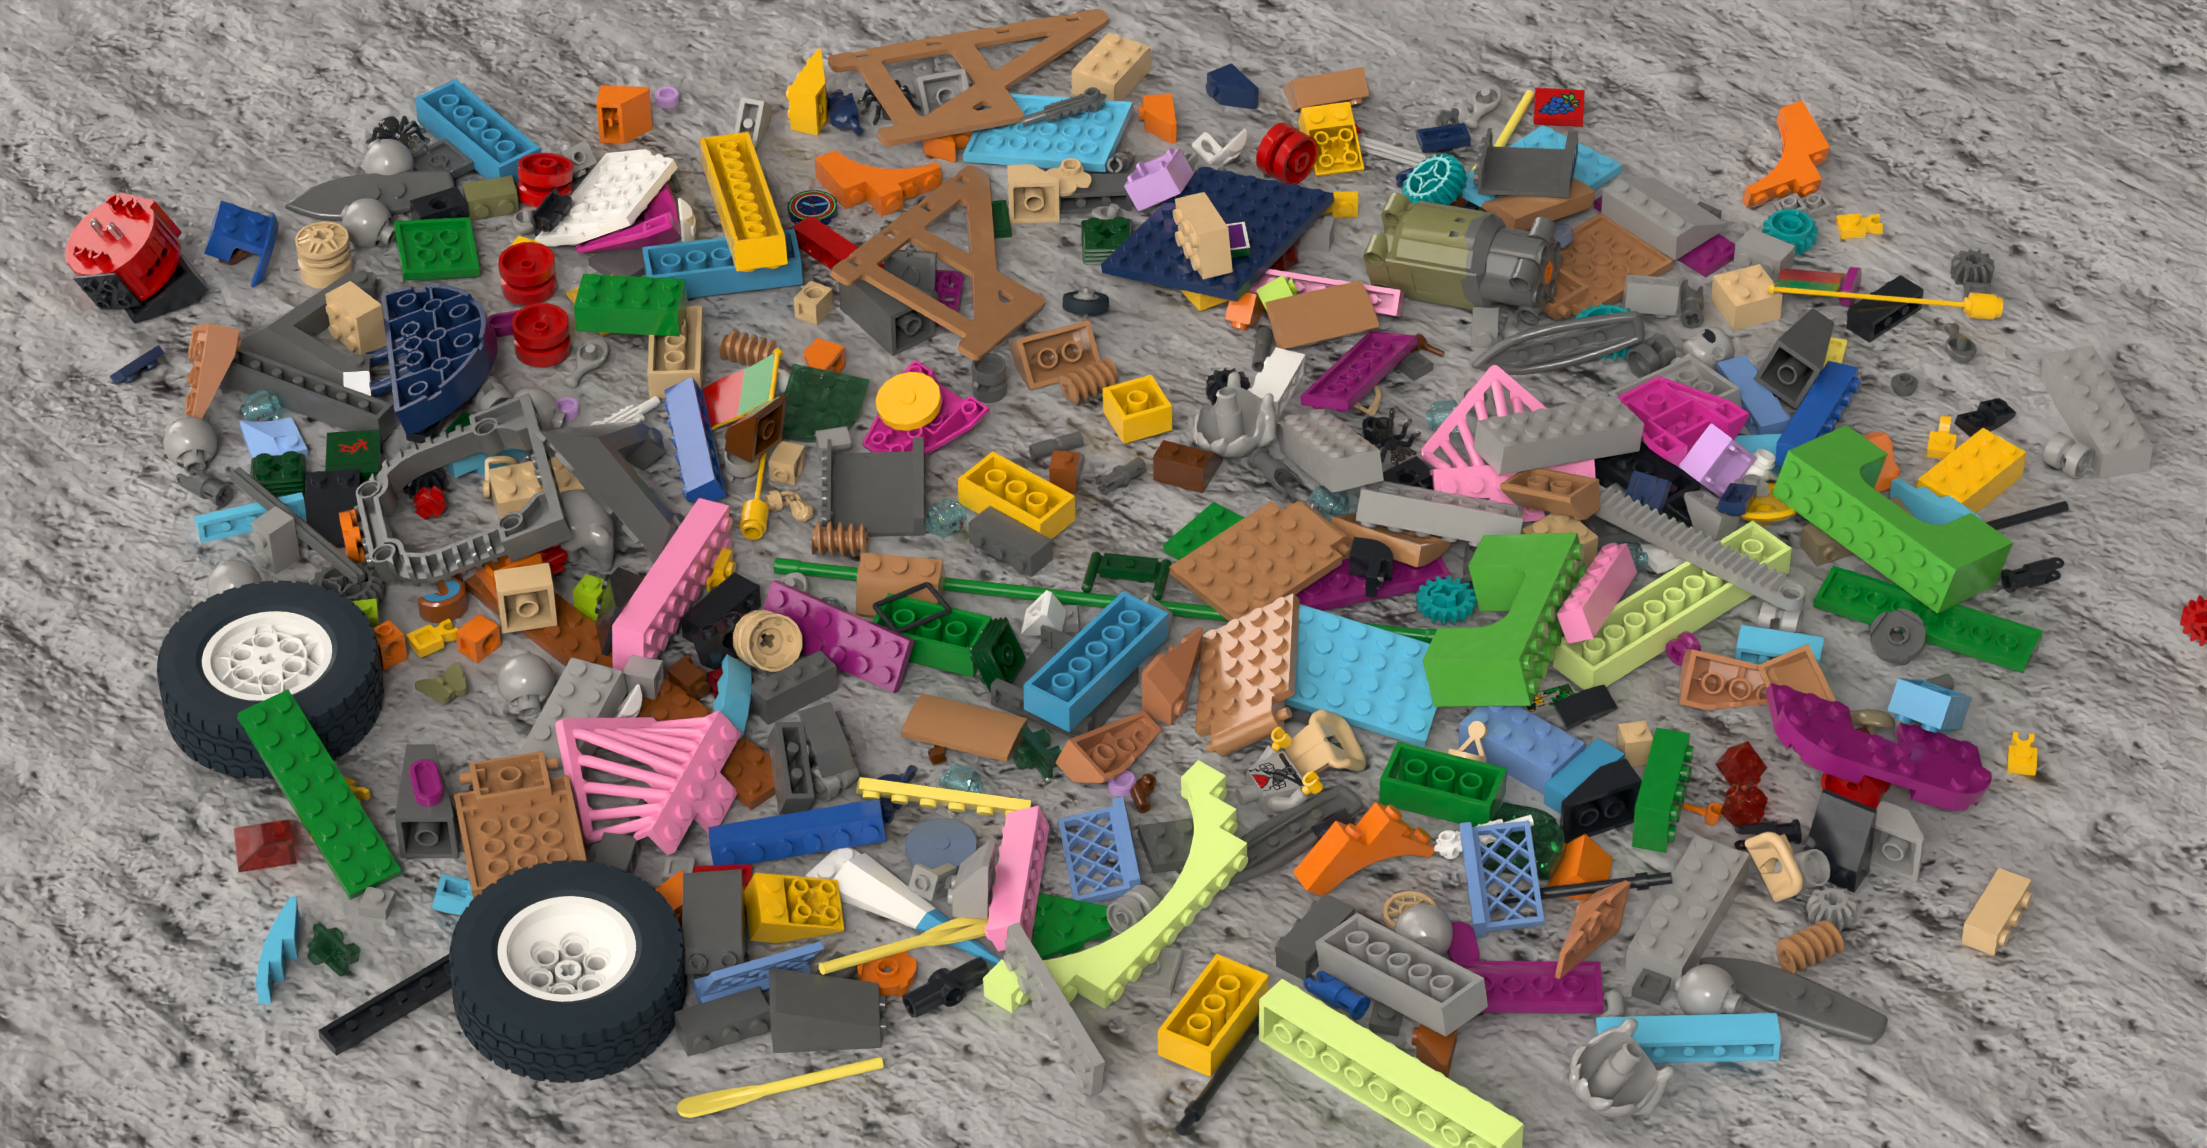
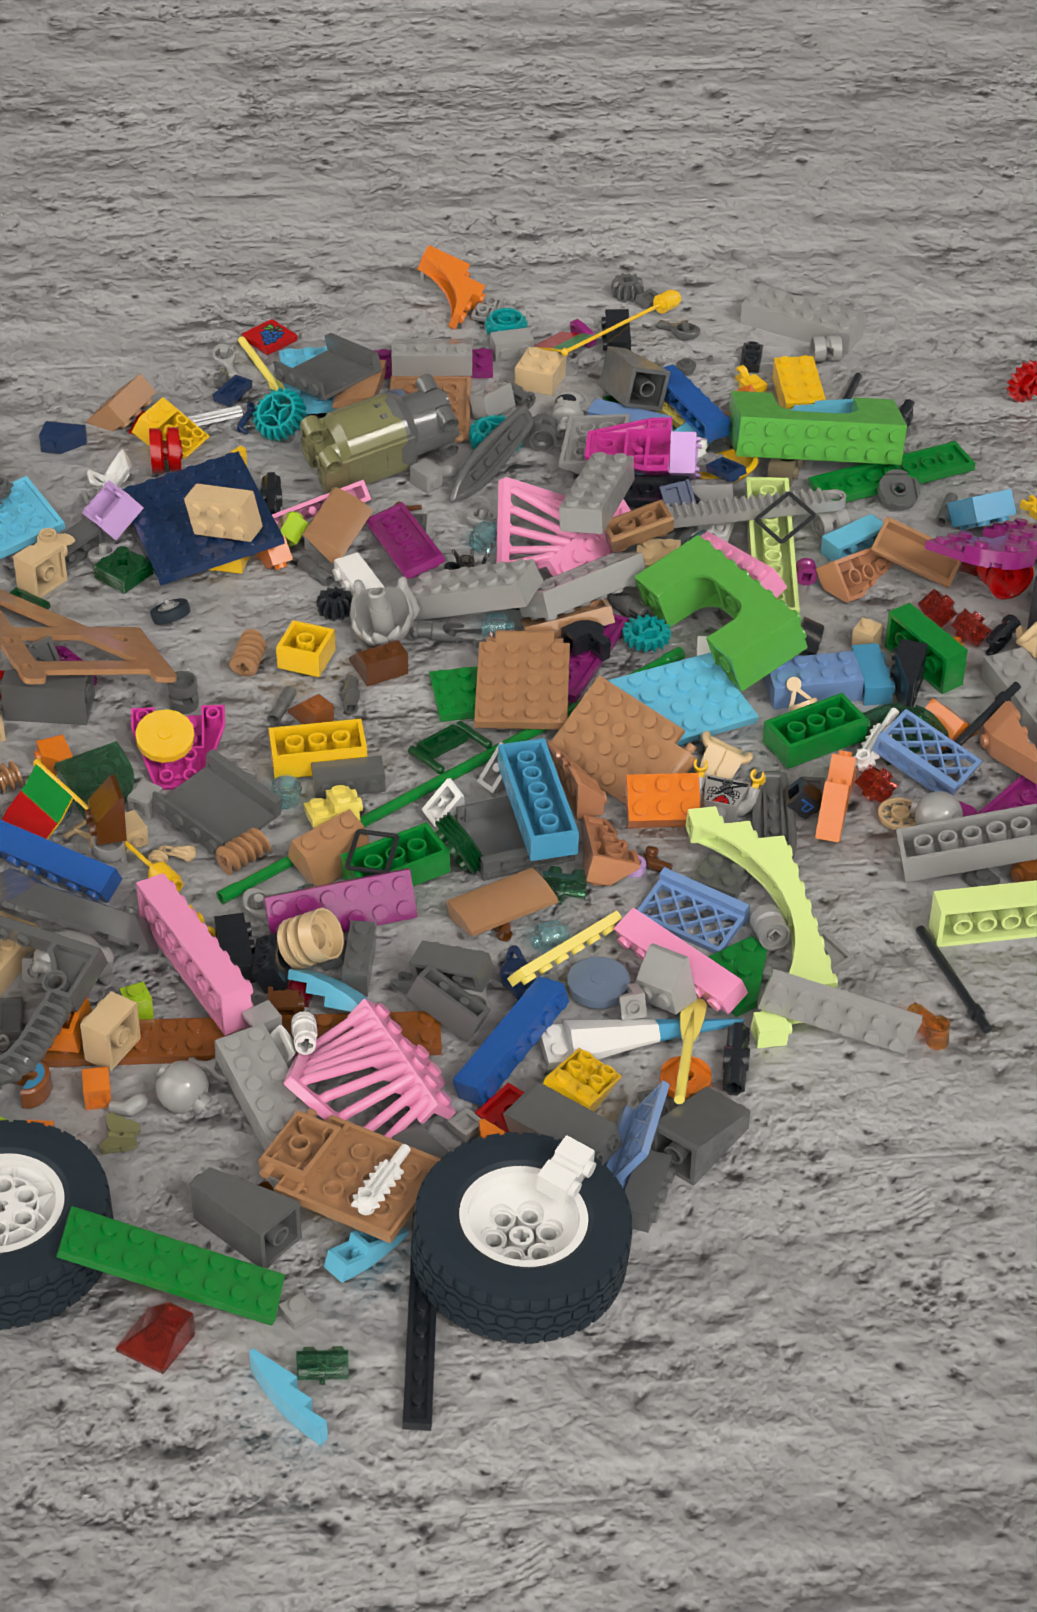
camera: 50 degrees left, 0 degrees up
yellow plate [406,619,458,658] -> none
magenta tile [409,759,444,807] -> none
black slope [595,567,645,656] -> none
light yellow piece [677,1056,884,1118] -> none
medium nougat slope [1009,320,1101,390] -> none
dark grey pin [1106,151,1134,173] -> none
orange slope [1138,94,1176,144] -> none
yellow brick [1158,954,1269,1077] -> none
dark grey brick [1274,893,1355,980] -> none
blue piece [1304,971,1370,1020] -> none
yellow plate [1835,214,1883,239] -> none
none -> light grey arm [108,1093,148,1117]
none -> black piece [260,472,282,514]
none -> white axle [291,1011,318,1055]
none -> light yellow plate [303,785,363,829]
none -> white piece [351,1144,411,1215]
none -> white brick [536,1135,596,1205]
none -> orange brick [625,773,700,828]
none -> black piece [755,491,816,544]
none -> clear red brick [855,764,898,803]
none -> clear orange piece [907,1002,950,1050]

